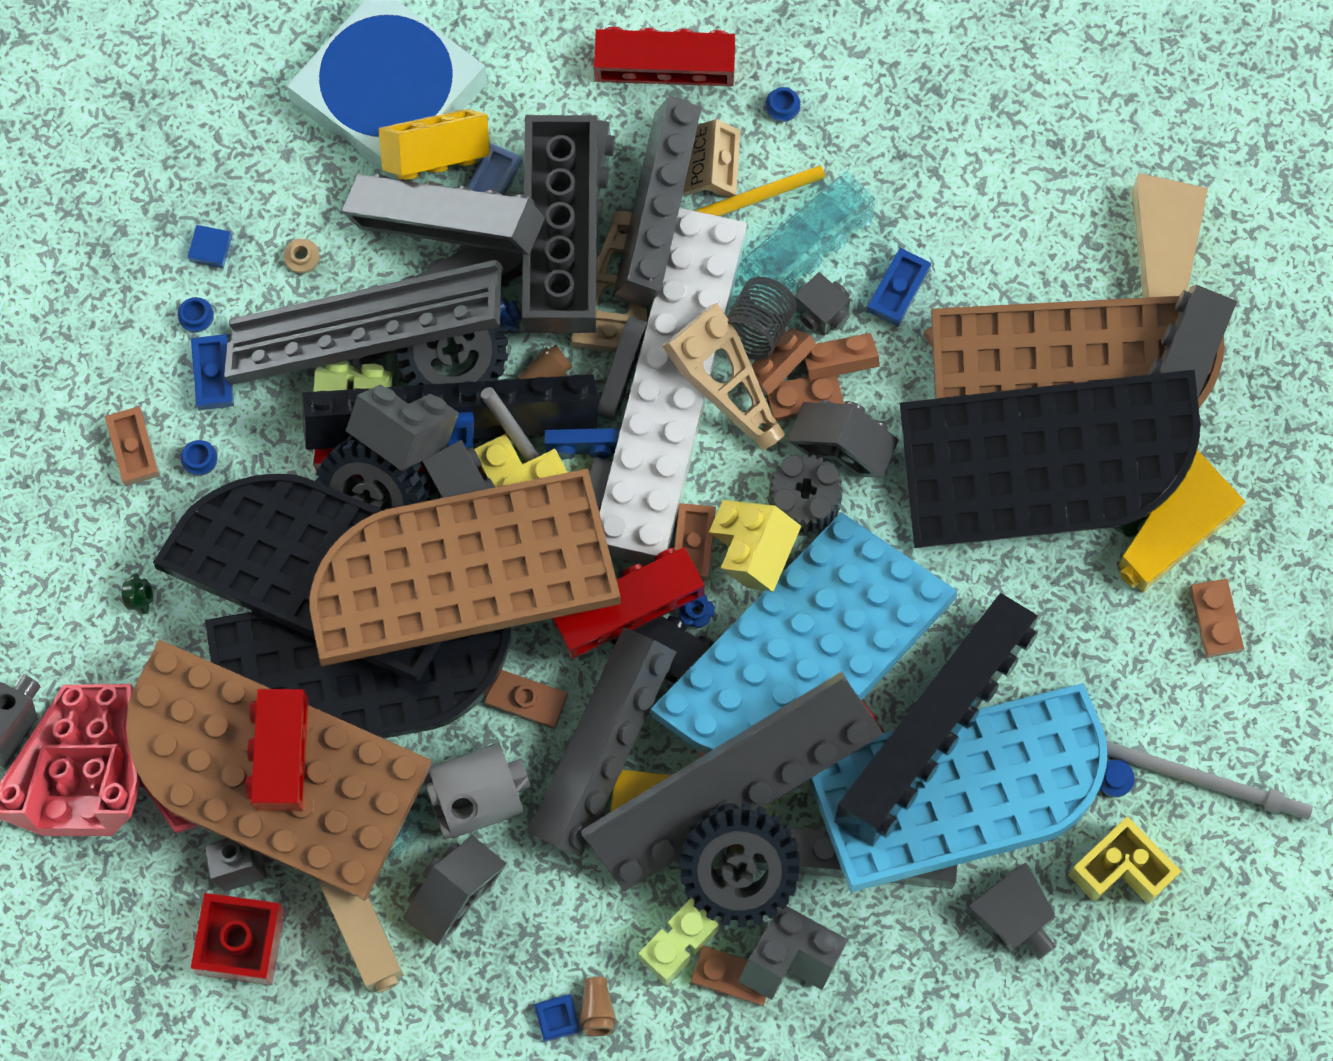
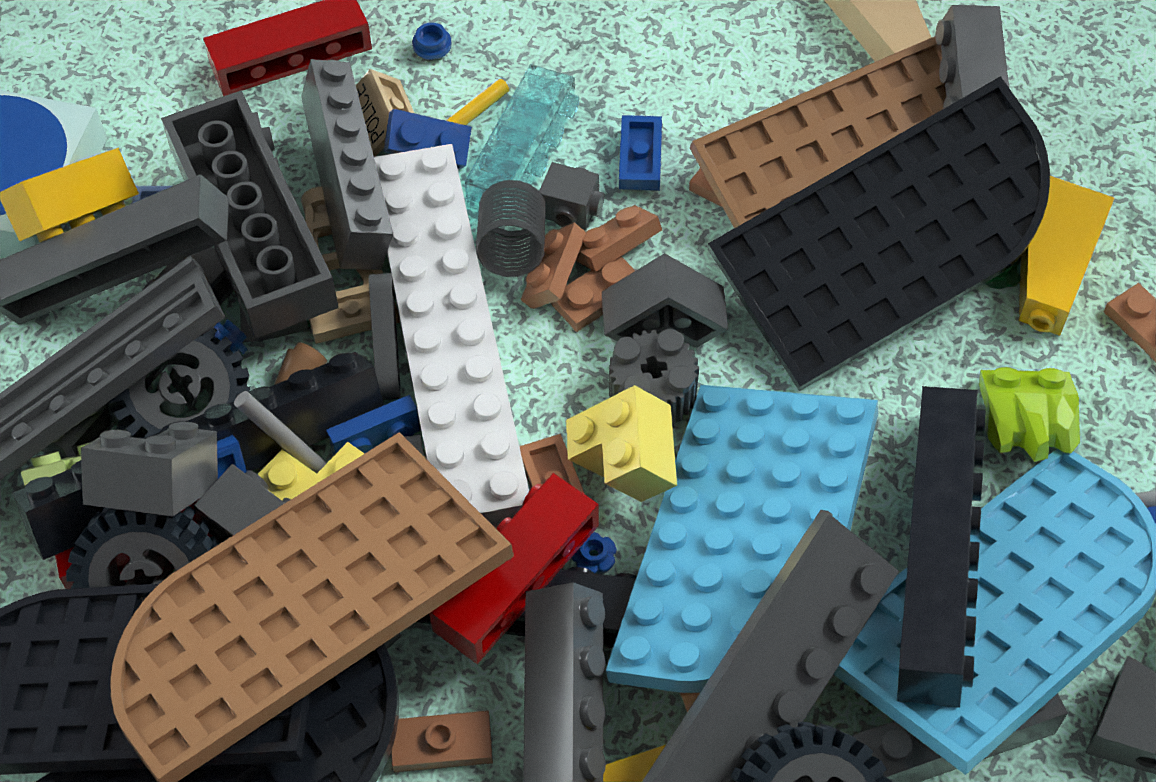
camera: 25 degrees left, 15 degrees down
tan plate [662,303,785,450] -> none
none -> blue plate [384,109,472,169]
none -> lime plate [979,367,1080,462]

